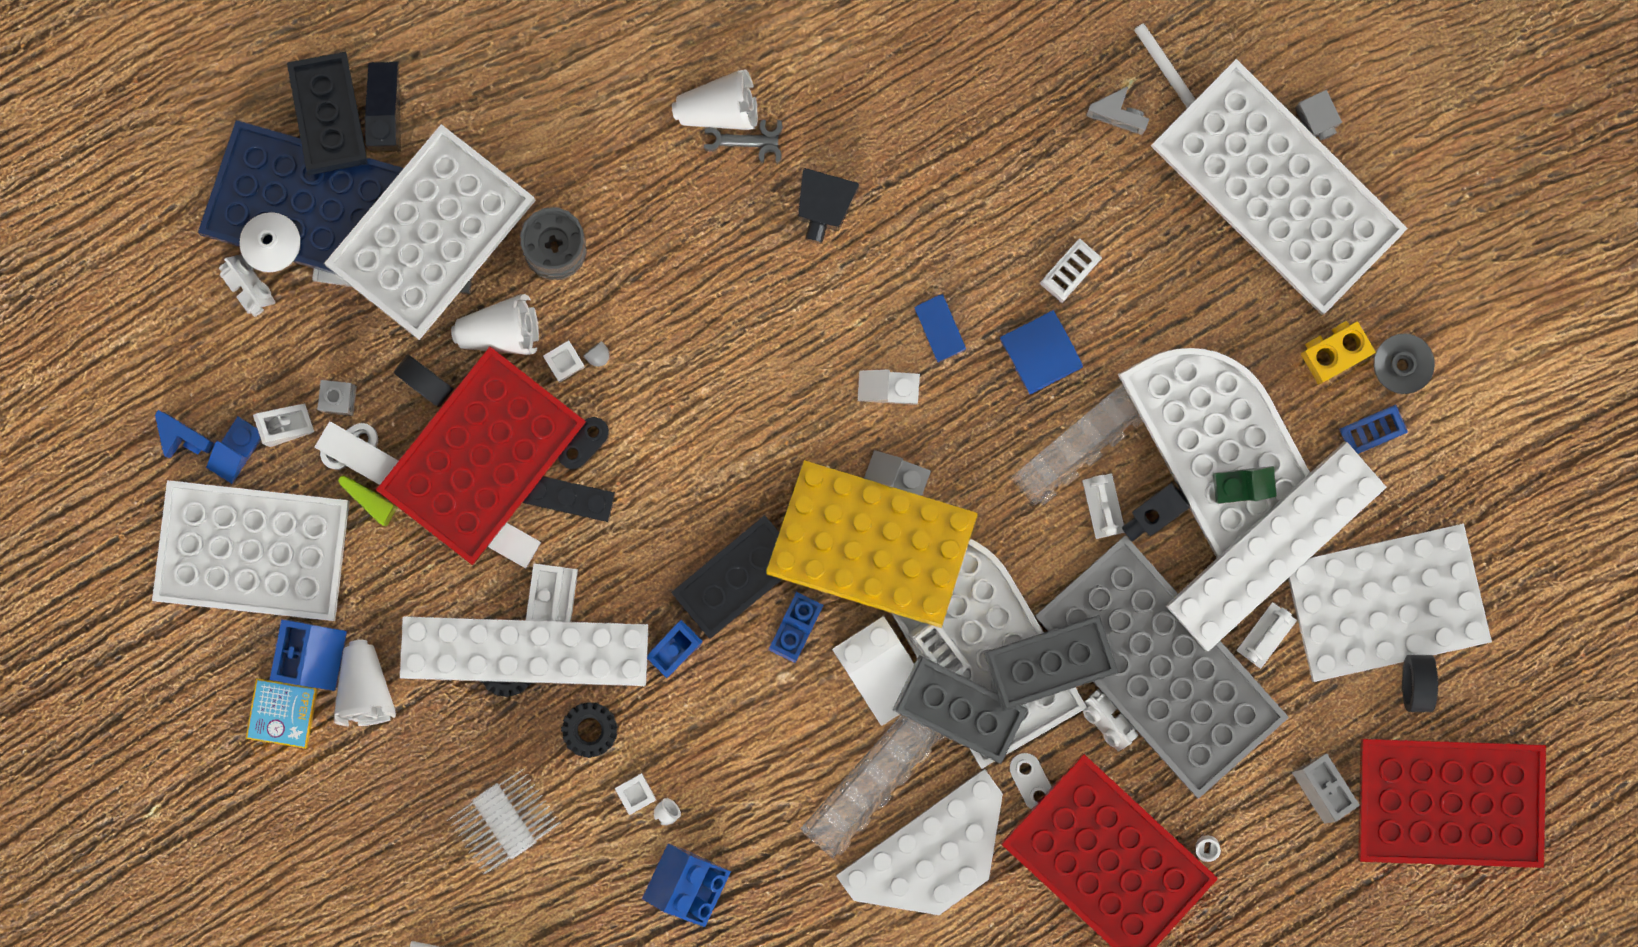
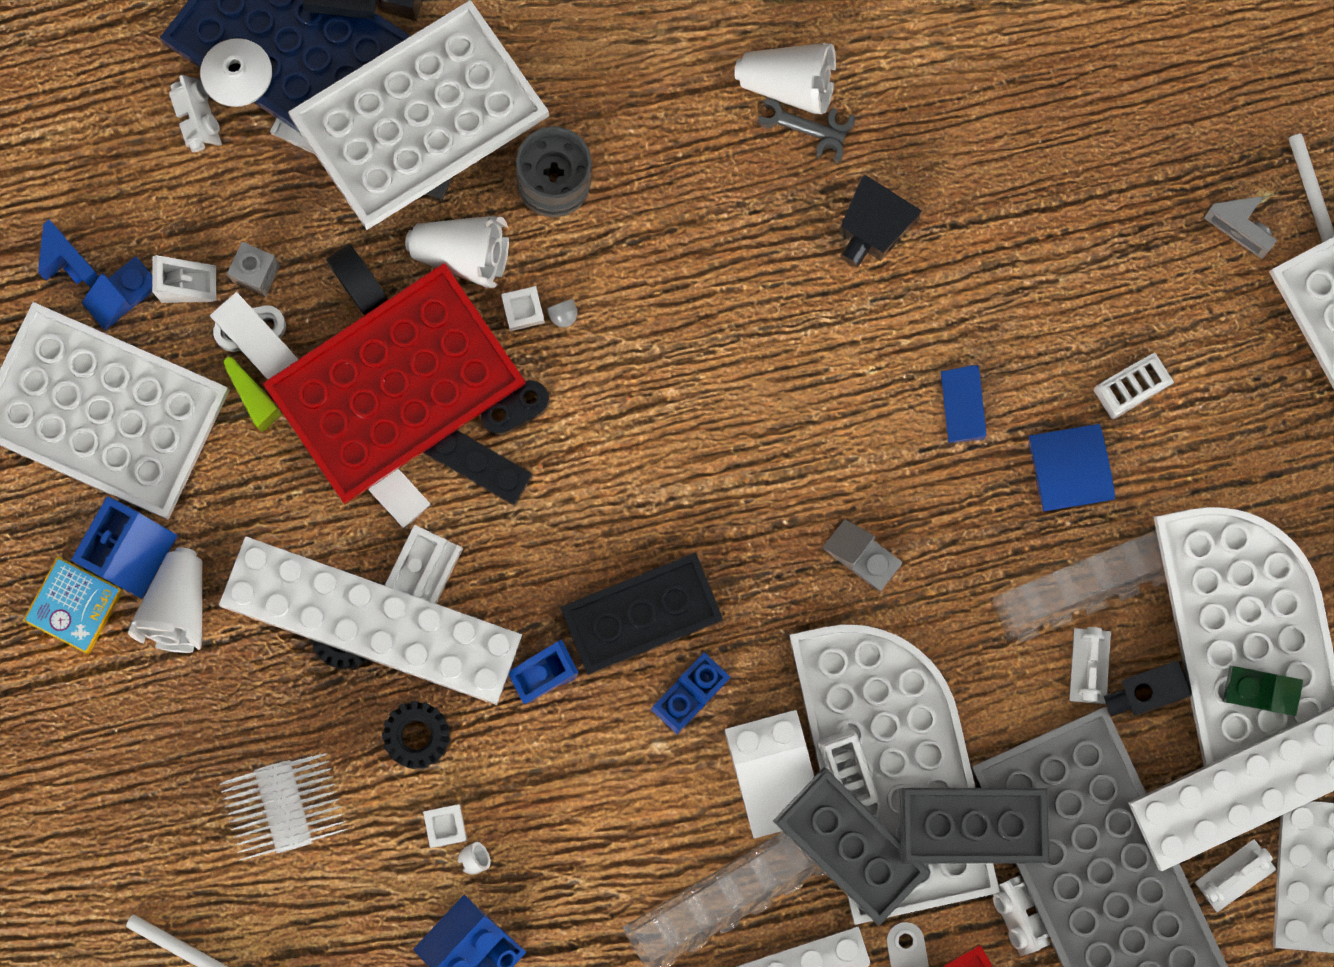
camera: 20 degrees right, 5 degrees down
yellow plate [766,460,978,628] -> none
white slope [858,370,920,405] -> none

